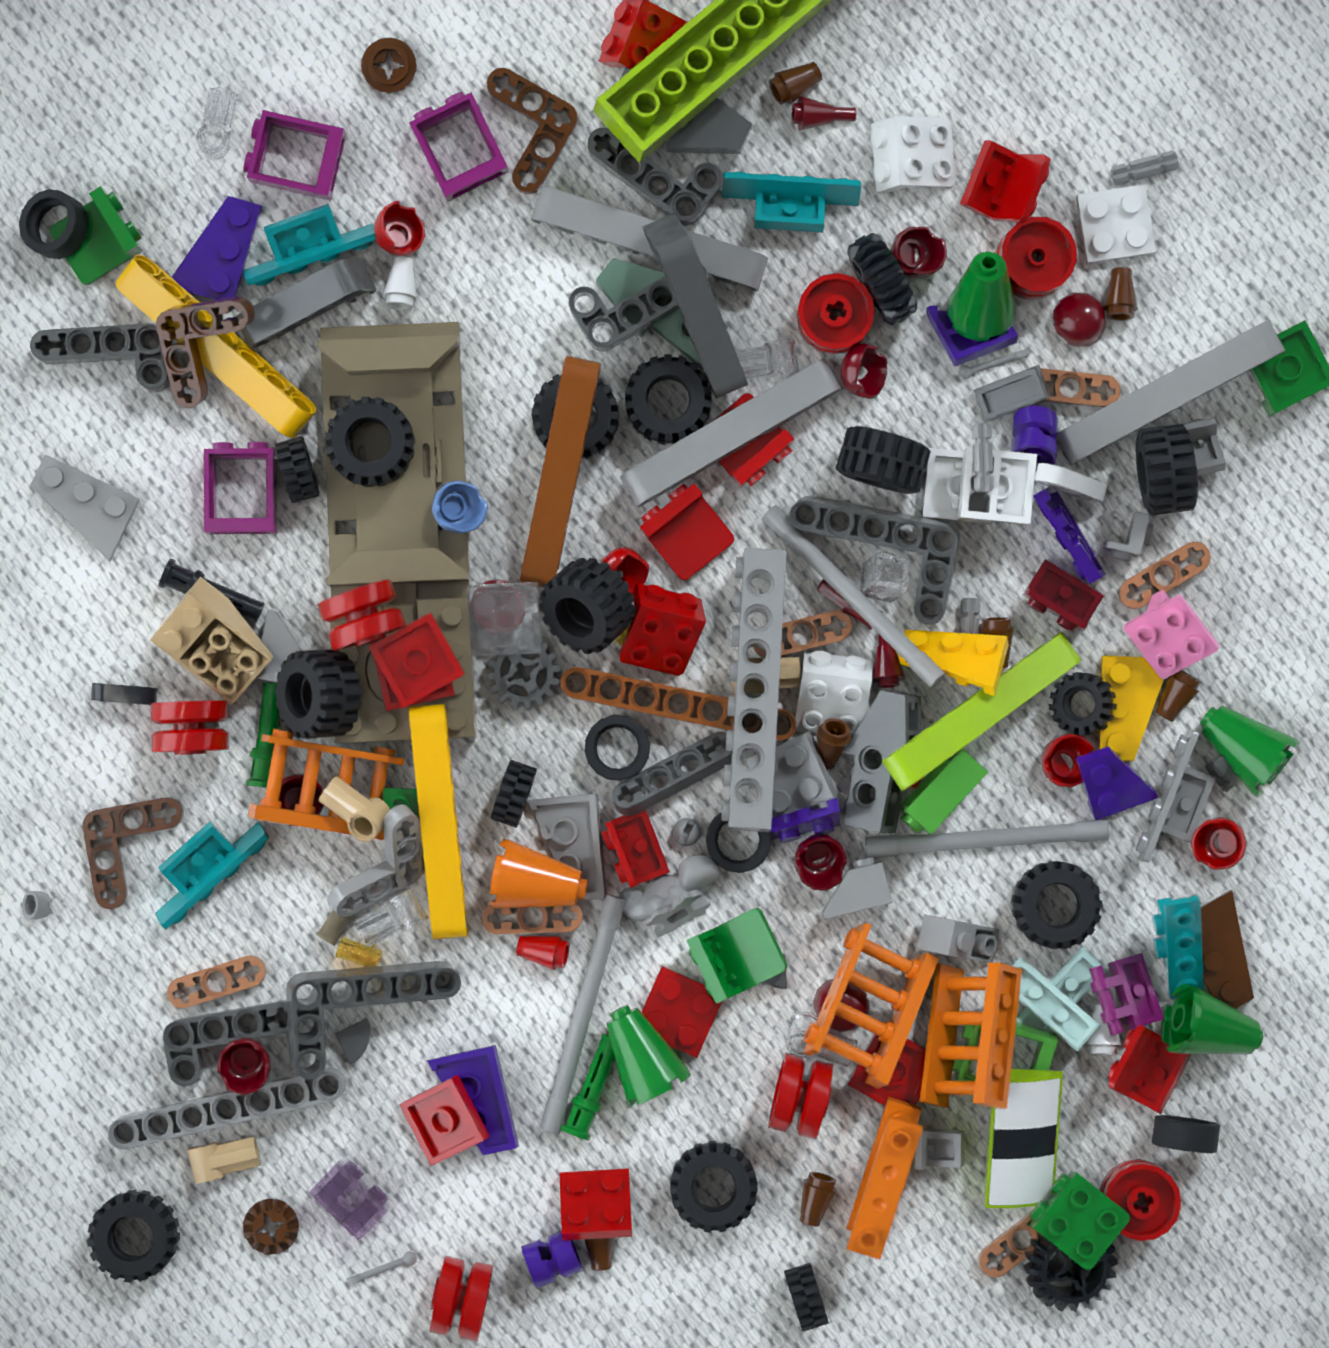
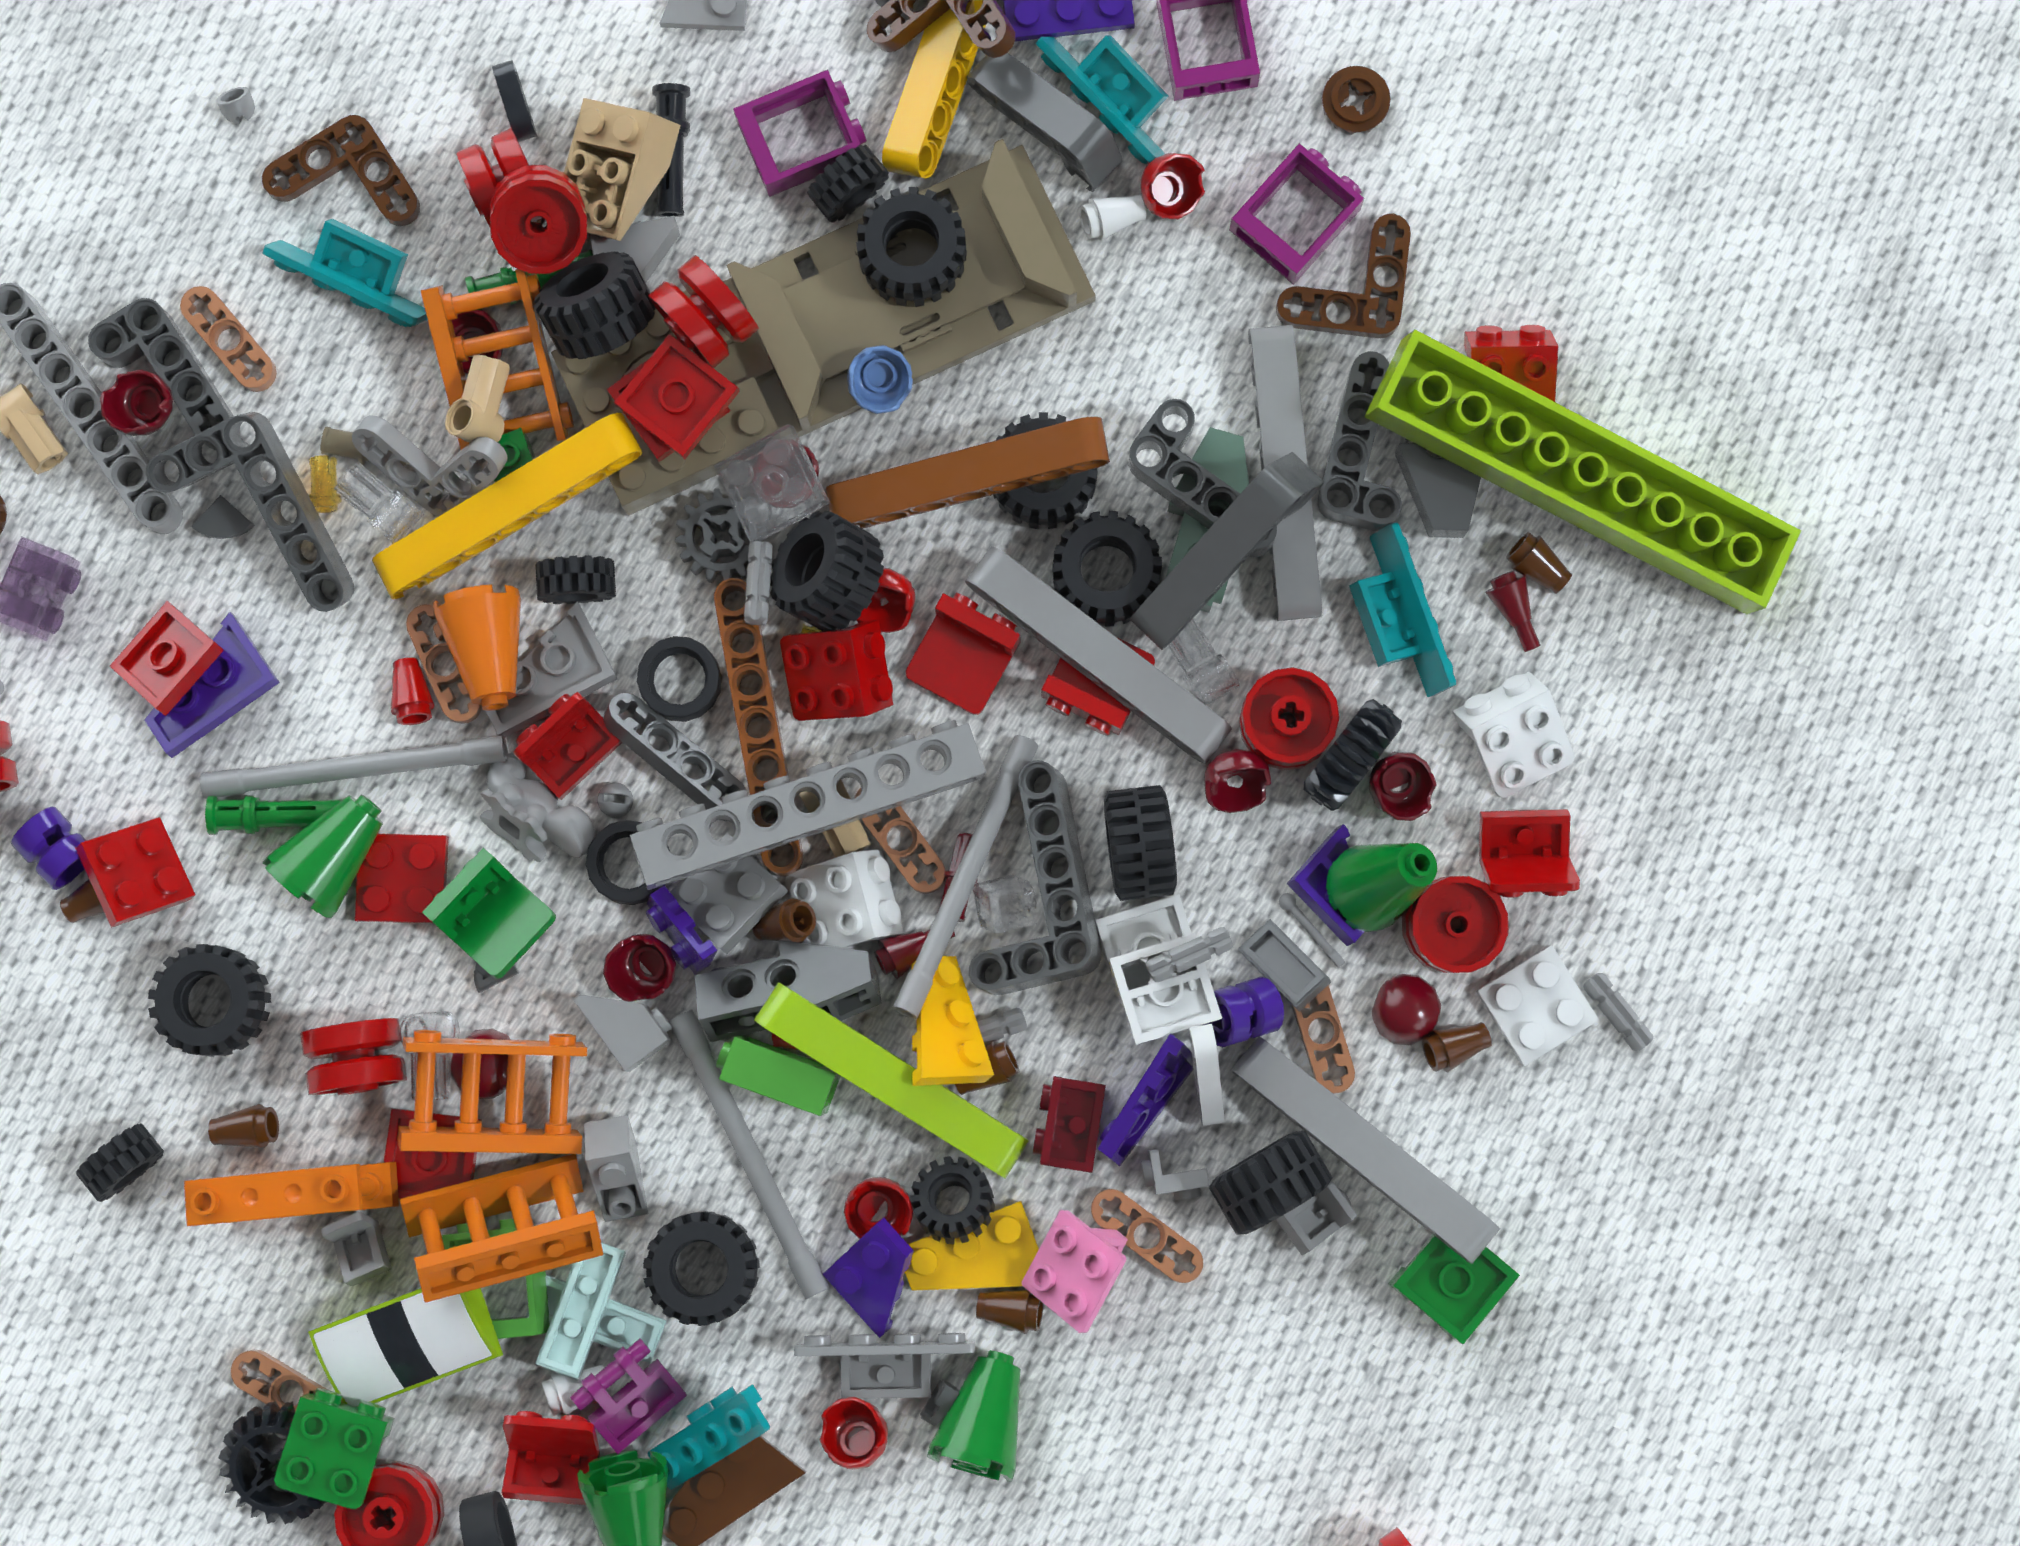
camera: 70 degrees right, 5 degrees down
none -> red wheel [489,165,587,274]
none -> light grey axle [744,541,773,626]

